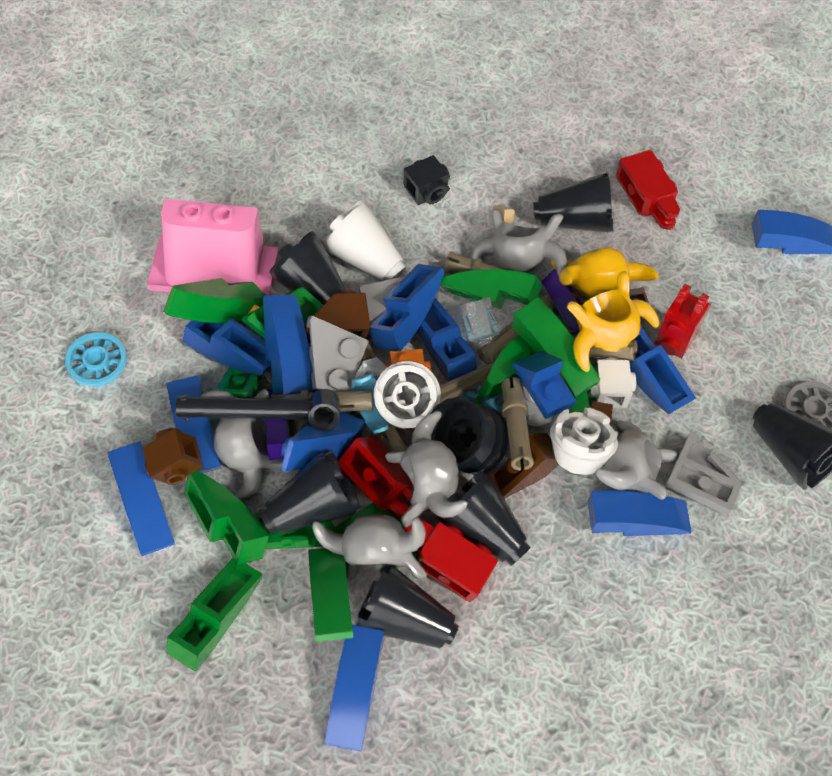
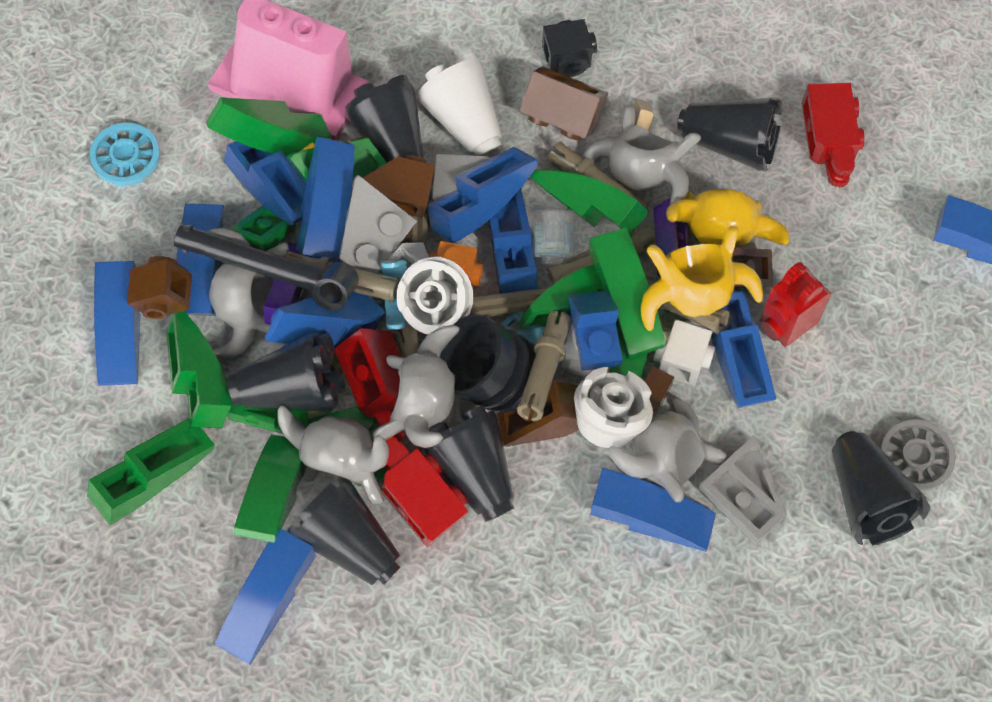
camera: 20 degrees right, 5 degrees up
none -> brick [519,66,609,140]

